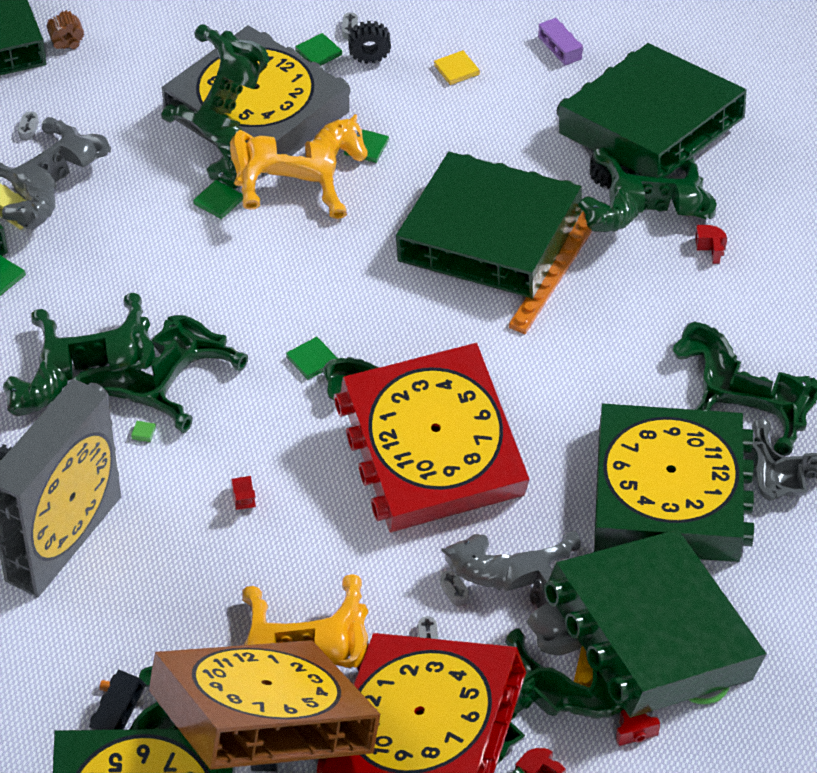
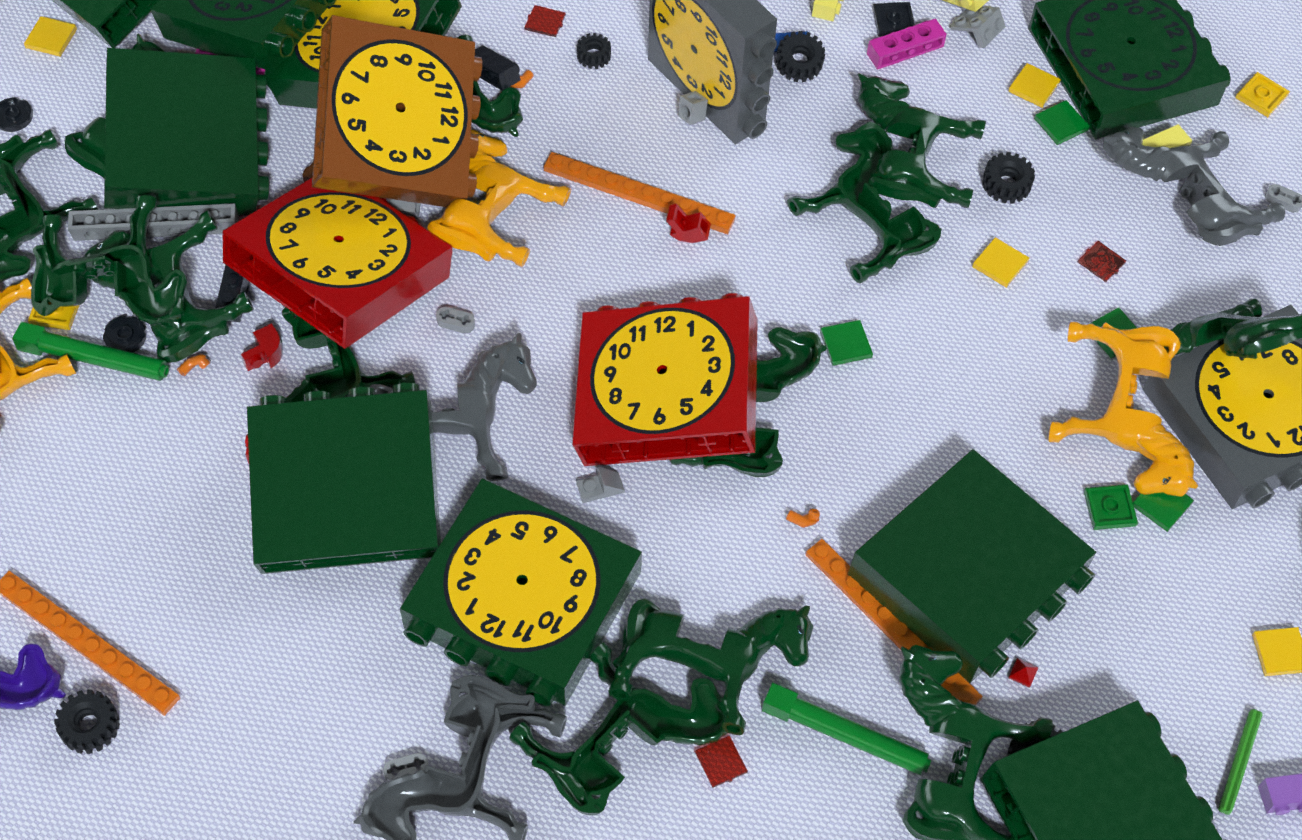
camera: 110 degrees right, 10 degrees up
bright green tile [131,420,156,443] -> none
red brick [695,225,727,264] -> none
none -> clear red piece [525,5,566,37]
none -> orange plate [544,152,736,235]
none -> light grey slope [576,467,625,503]
none -> black tyre [577,33,611,69]
none -> dark green animal [608,598,813,735]
none -> light grey brick [678,91,708,125]
none -> clear red piece [695,735,748,788]
none -> green brick [762,682,932,775]
none -> orange arm [786,508,820,528]
none -> yellow tile [972,237,1029,288]
none -> black tyre [982,152,1035,204]
none -> clear red piece [1078,241,1127,282]
none -> green tile [1084,484,1138,530]
none -> bright green axle [1218,709,1263,815]

